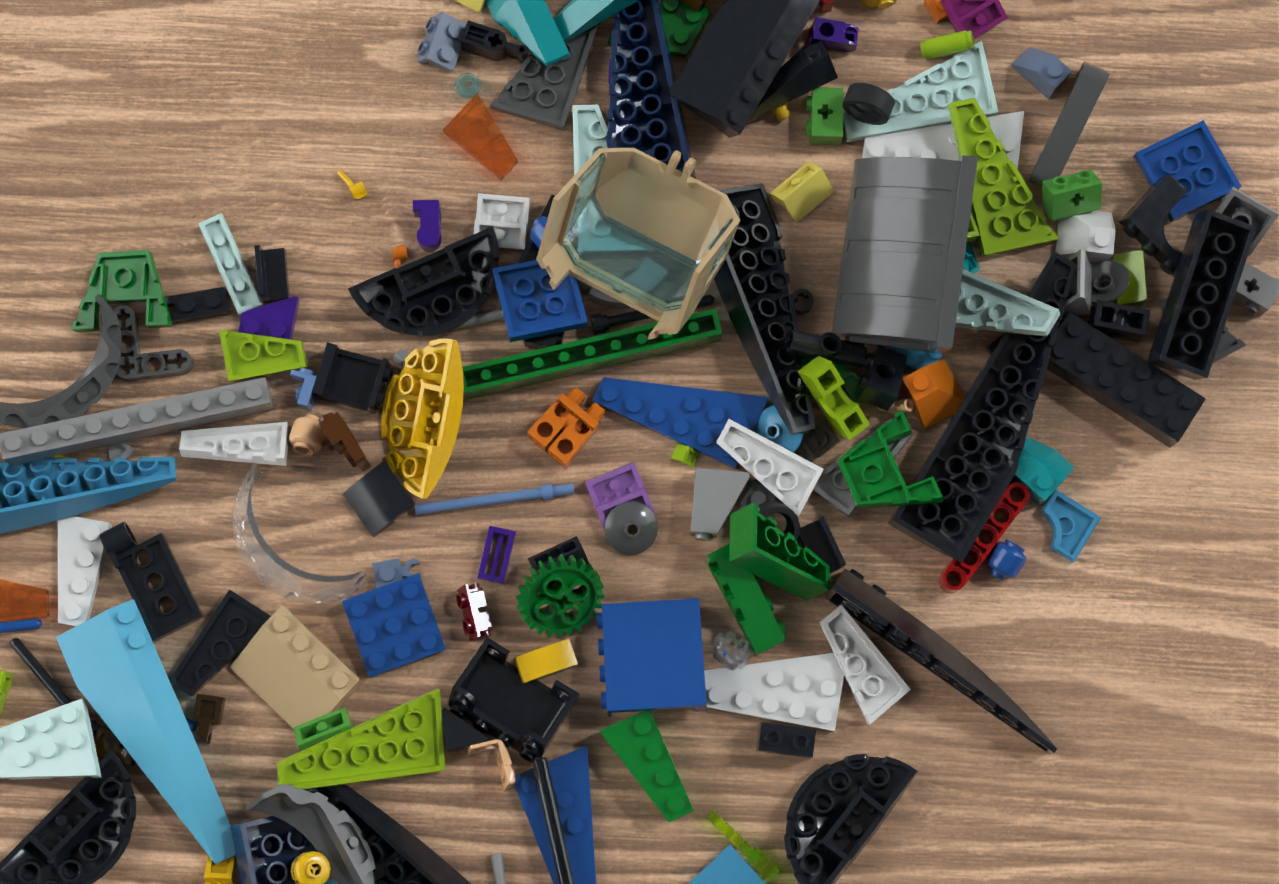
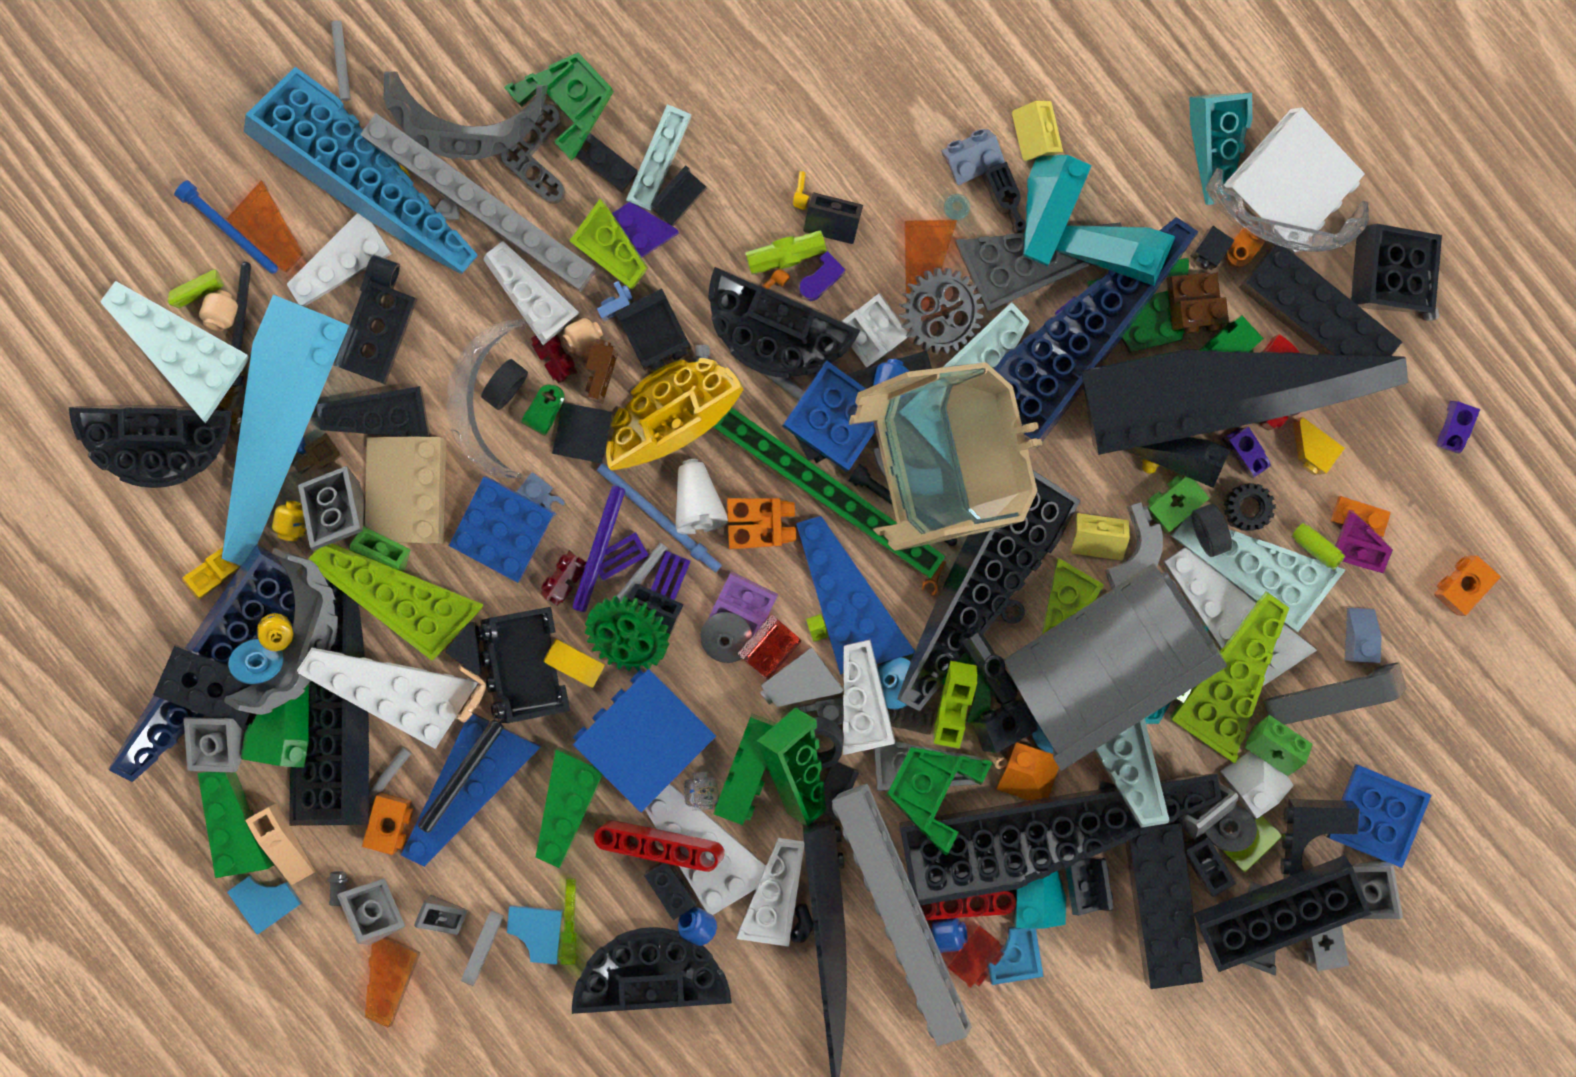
camera: 45 degrees right, 10 degrees up
none -> light nougat head [199,290,238,331]
none -> yellow head [272,501,307,541]
none -> white wing [297,648,478,749]
none -> dark grey slope [298,466,364,551]
none -> black tyre [481,359,528,410]
none -> green piece [521,384,565,436]
none -> dark red hinge [531,334,578,384]
none -> dark purple axle [572,485,625,612]
none -> red beam [594,820,725,872]
none -> light grey bar [617,542,668,601]
none -> dark purple tile [651,551,691,600]
none -> white cone [676,459,728,534]
none -> blue head [678,907,717,946]
none -> clear red bracket [738,615,802,679]
none -> lime piece [745,231,827,275]
none -> black arm [790,903,814,944]
none -> black panel [803,192,863,244]
none -> light grey brick [832,783,972,1046]
none -> dark grey gear [899,268,984,354]
none -> orange hand [922,560,946,596]
none -> clear red bracket [947,925,1005,989]
none -> lime wing [1041,558,1104,635]
none -> black bracket [1066,856,1113,916]
none -> light grey arch [1105,502,1163,589]
none -> black tyre [1224,483,1276,531]

